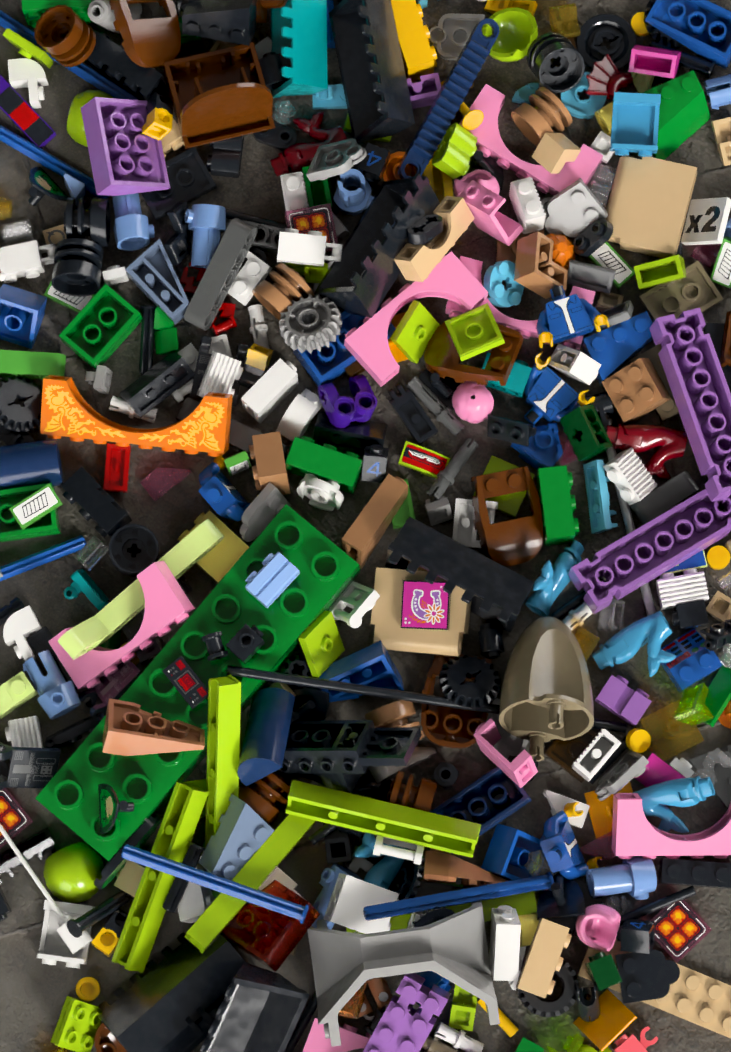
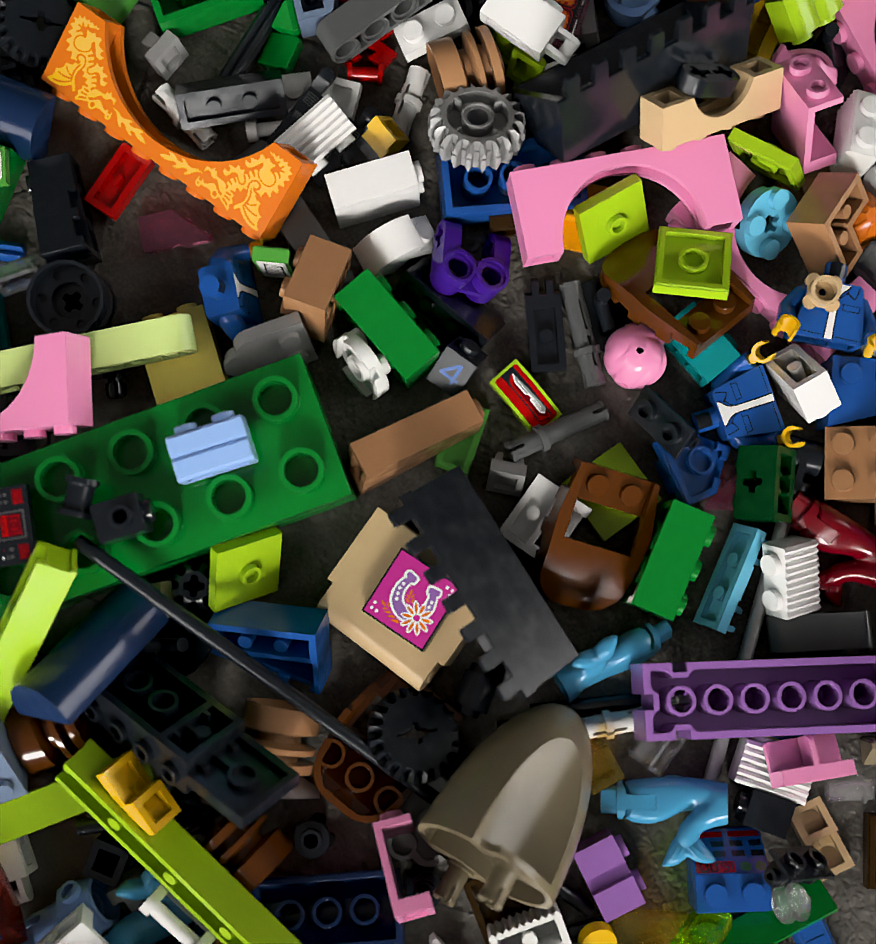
camera: 25 degrees right, 5 degrees up
white plate [329,581,380,628] -> none
yellow tile [706,545,730,570] -> none
none -> yellow slope [96,750,181,836]
none -> lime plate [728,127,805,191]
none -> bright pink panel [763,734,857,789]
none -> tan plate [802,273,843,313]

